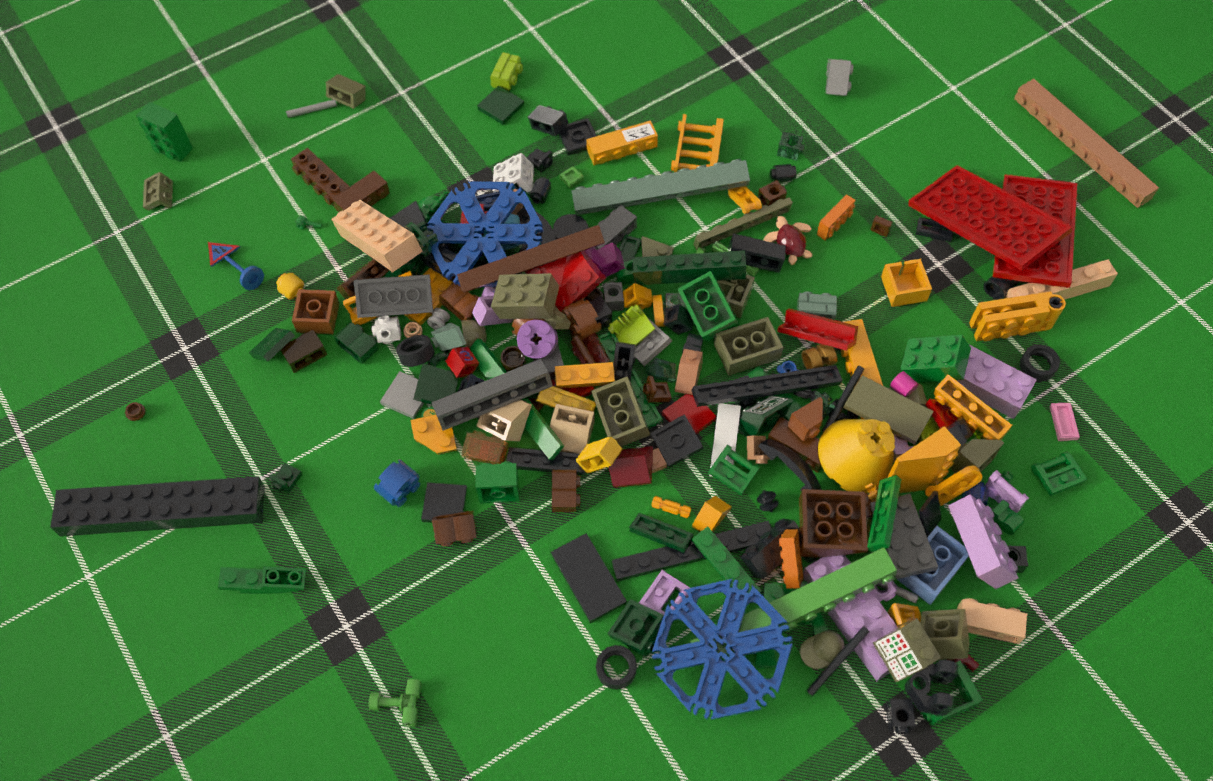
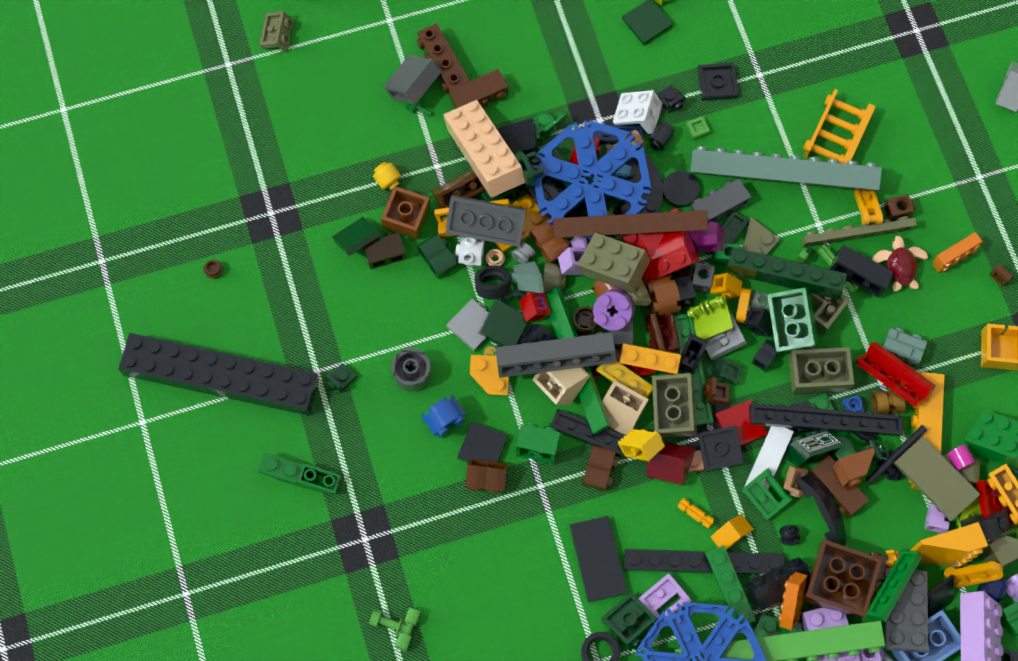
camera: 15 degrees right, 10 degrees up
blue piece [208,242,264,290] -> none
clear orange brick [461,431,509,464] -> none
brick [528,105,569,137] -> none
light orange brick [587,121,658,165] -> none
dark green tile [629,513,693,553] -> none
nougat slope [675,349,703,395] -> none
black brick [770,164,797,182] -> none
clear green brick [777,132,805,160] -> none
yellow cone [818,419,895,493] -> none
none -> dark grey brick [383,55,441,105]
none -> dark grey brick [391,348,431,392]

